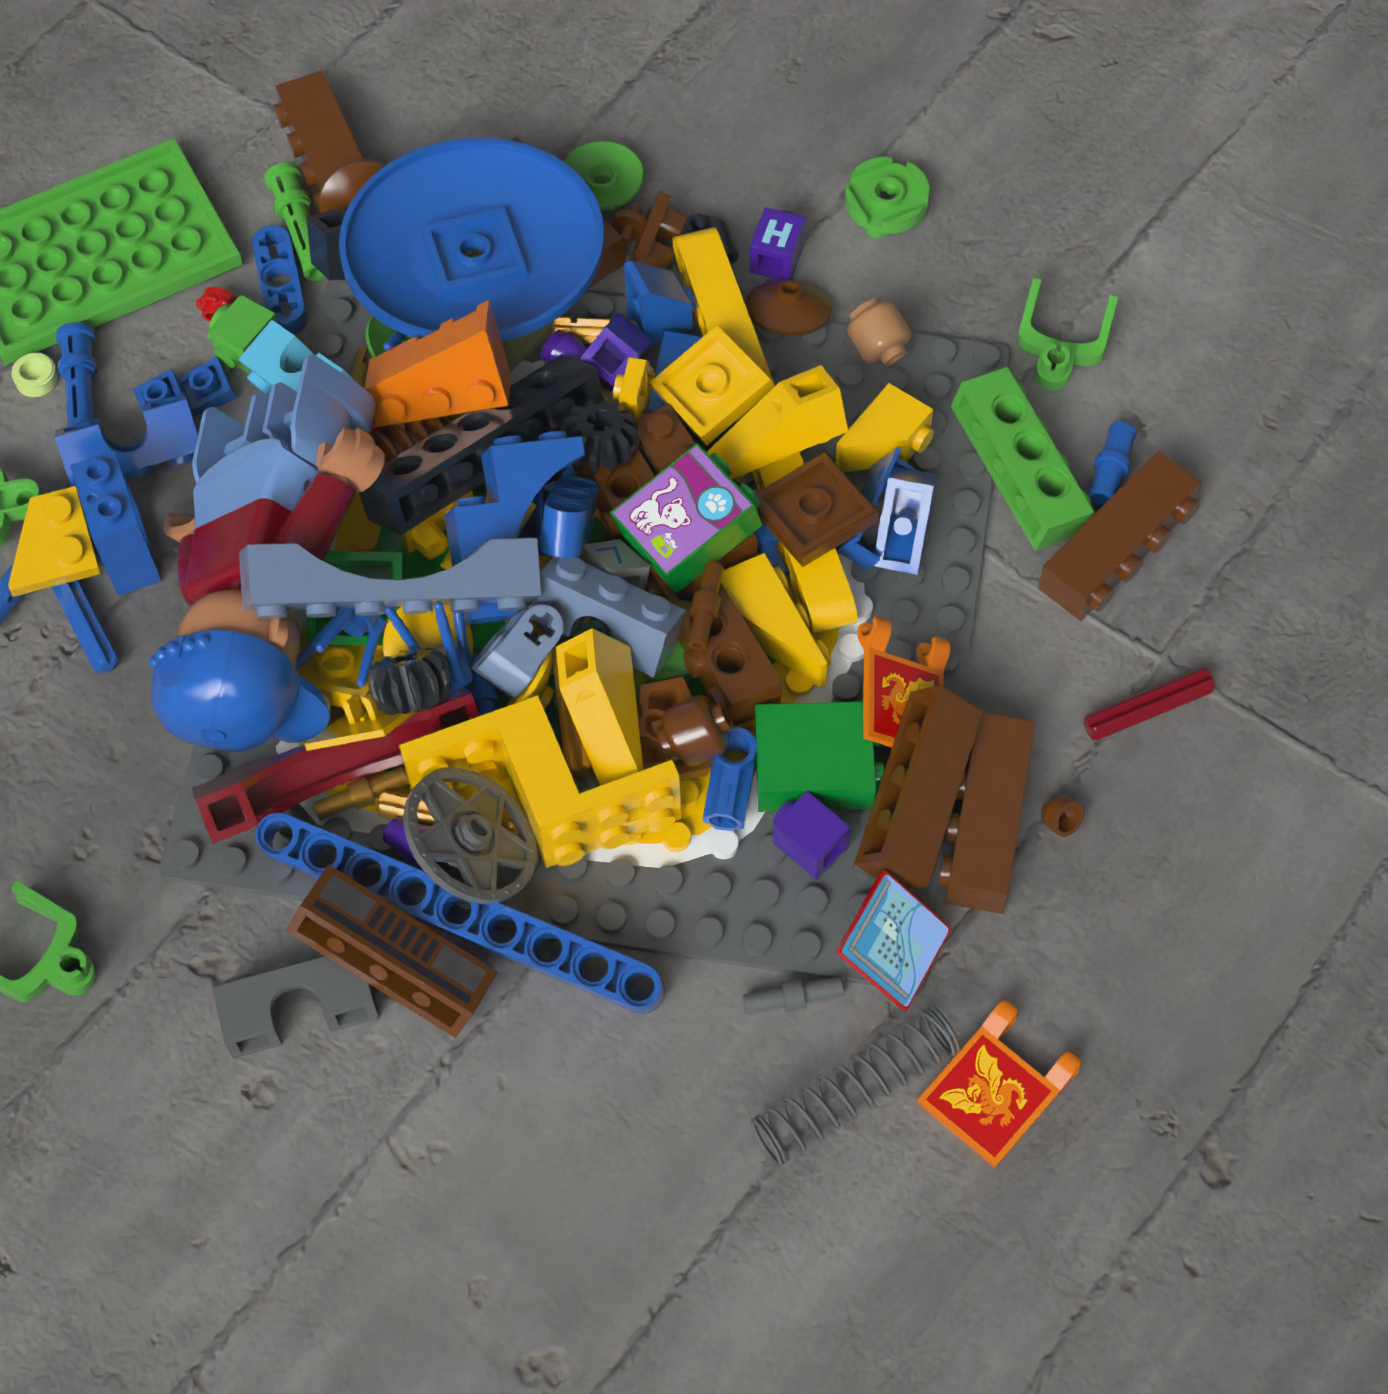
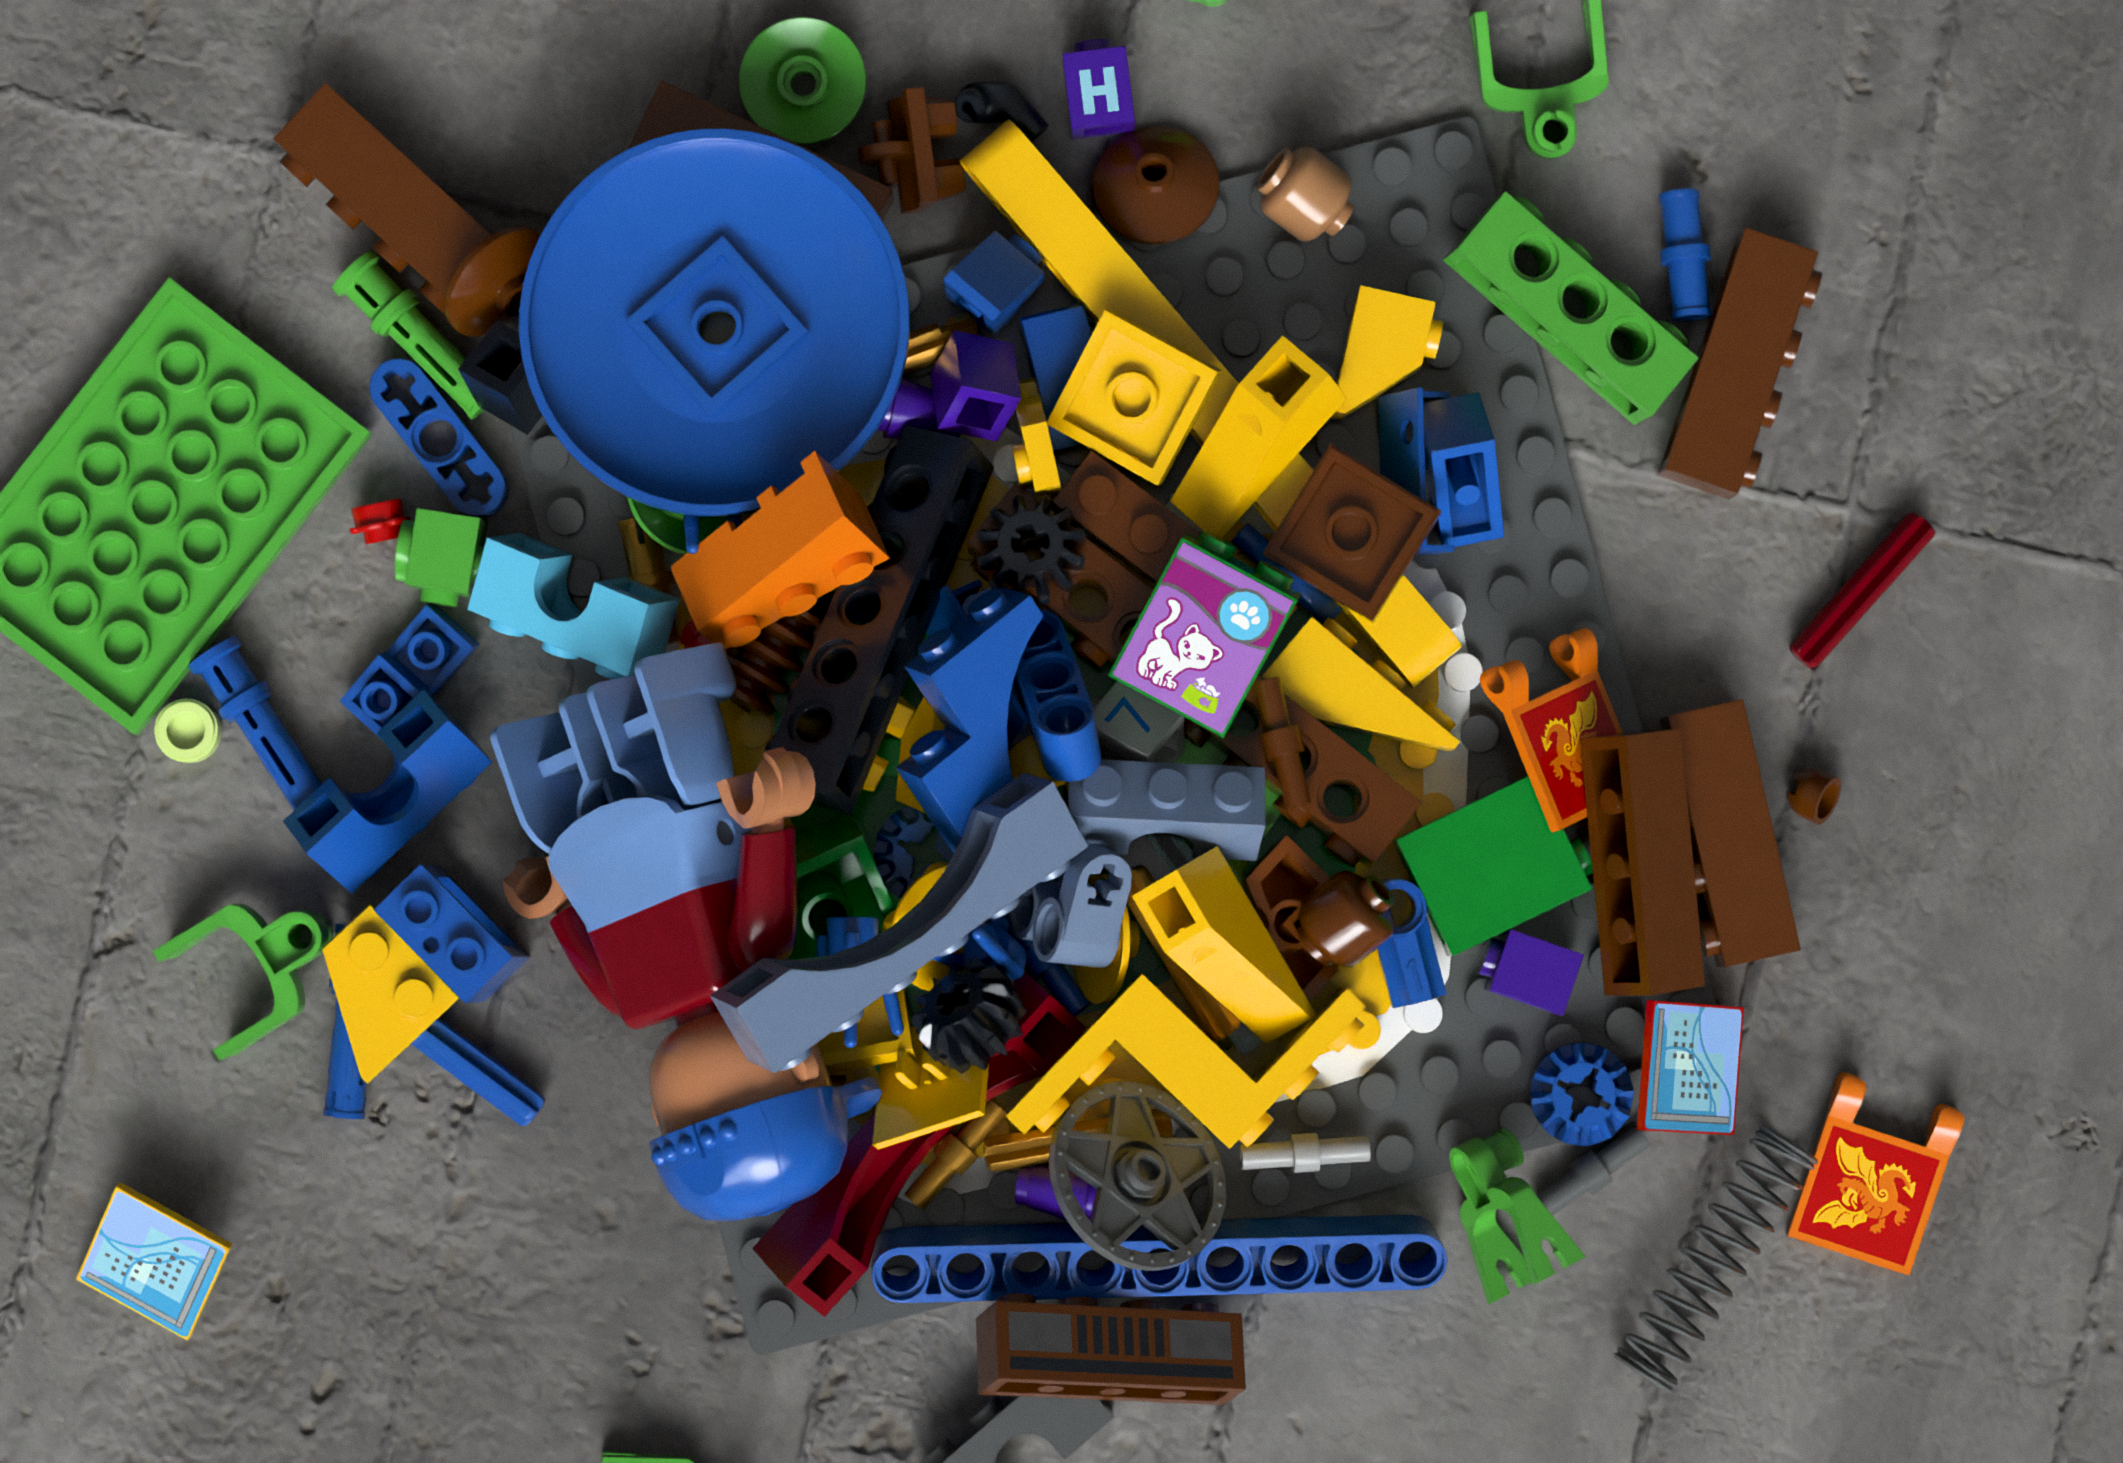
camera: 25 degrees left, 25 degrees up
none -> light grey bar [1239,1133,1371,1173]
none -> bright green piece [1449,1128,1586,1305]
none -> blue gear [1530,1043,1634,1146]

